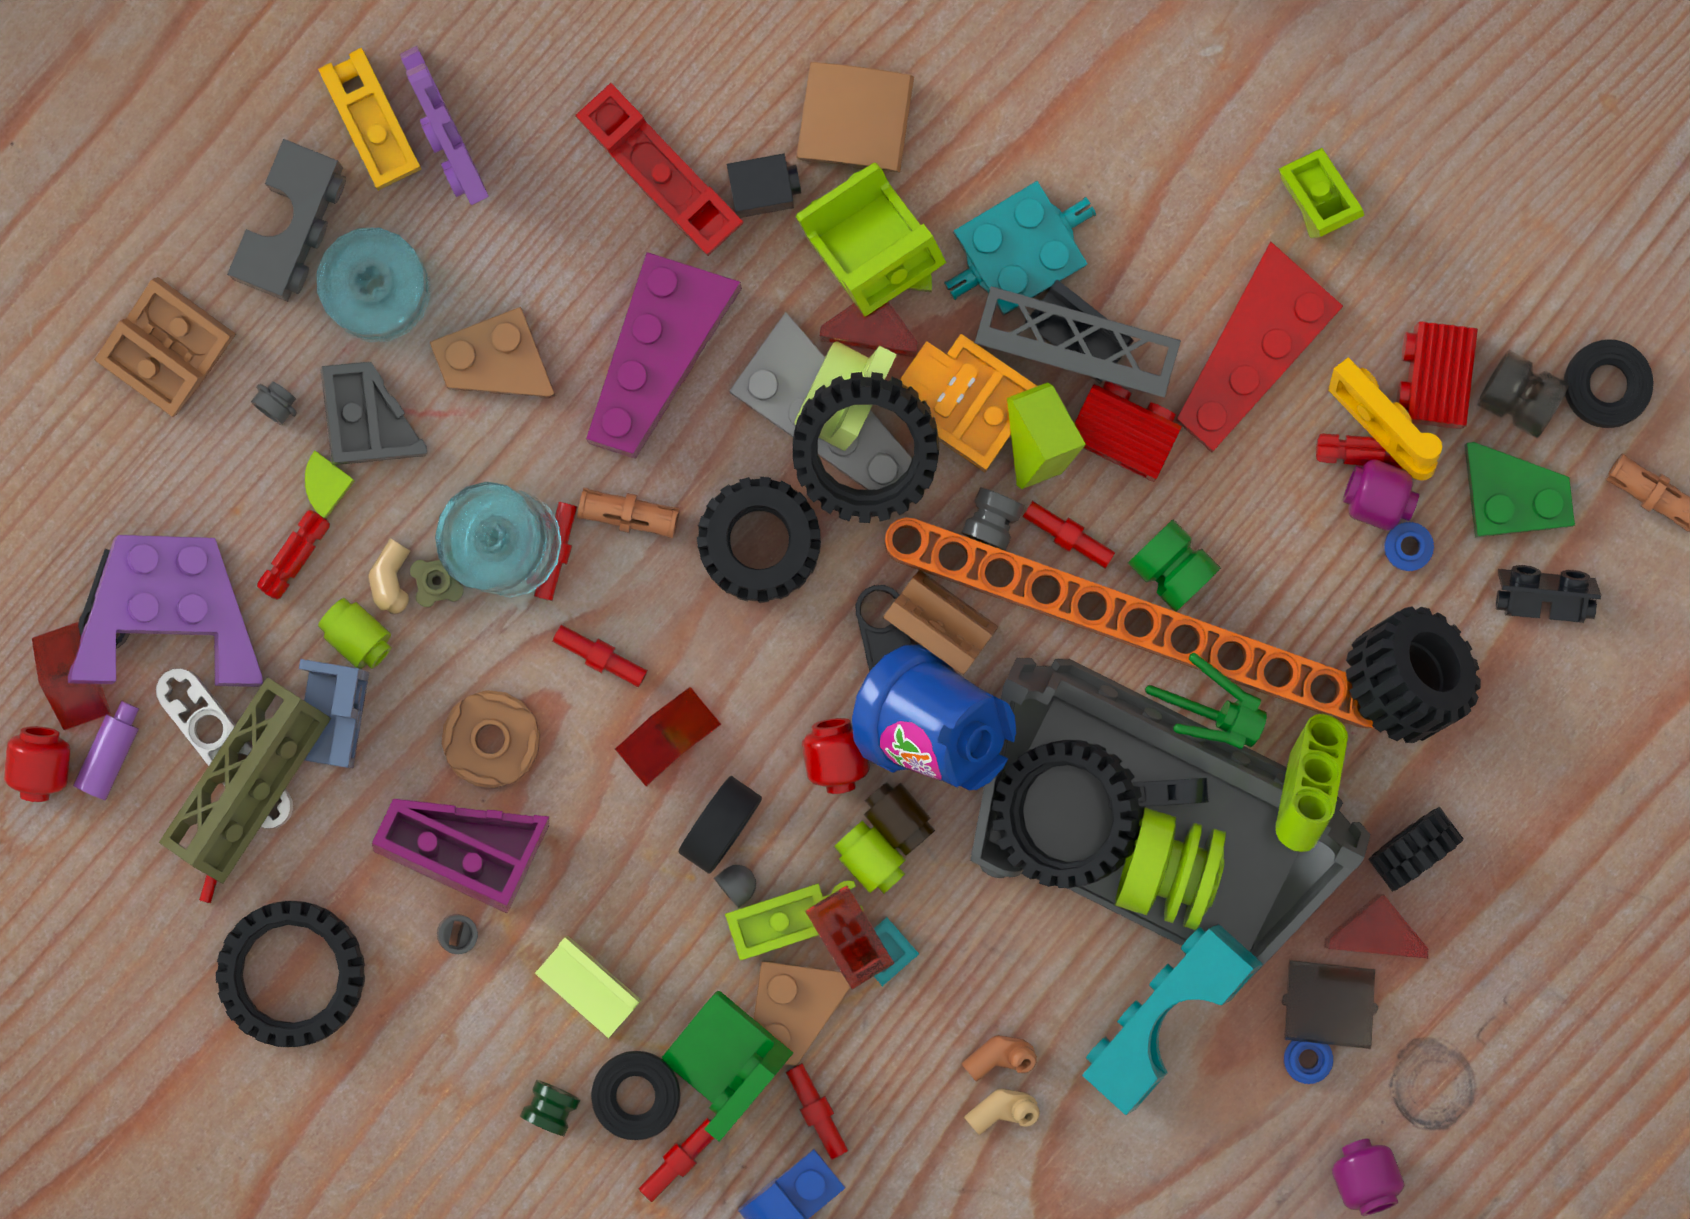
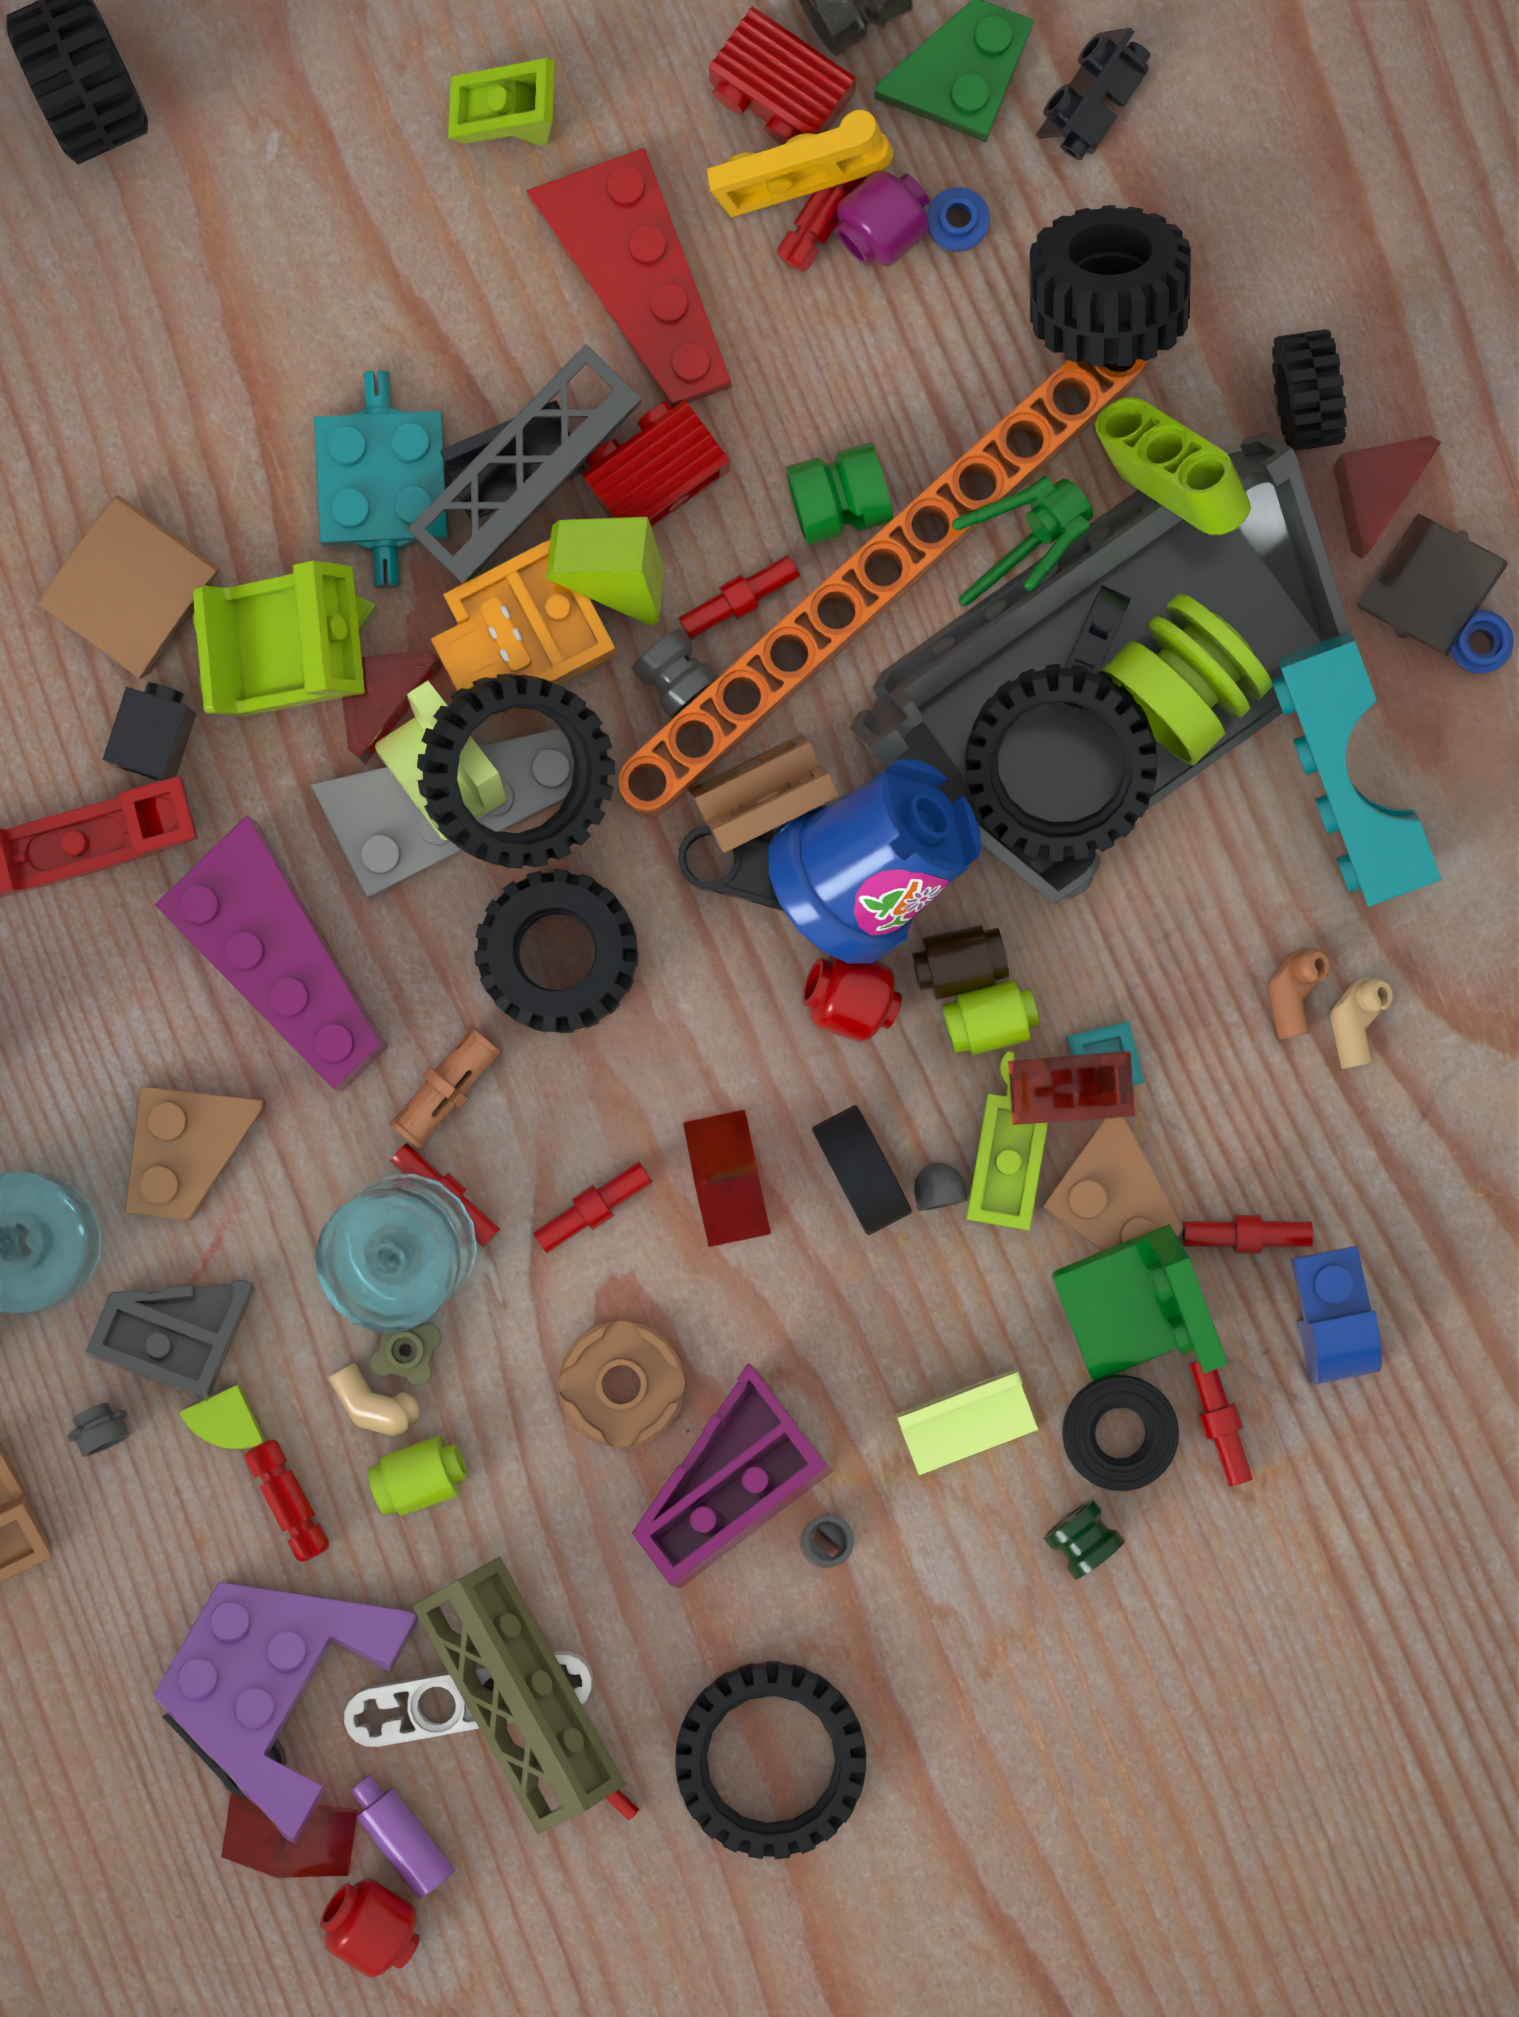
camera: 60 degrees left, 0 degrees up
sand blue panel [299,659,369,768] -> none

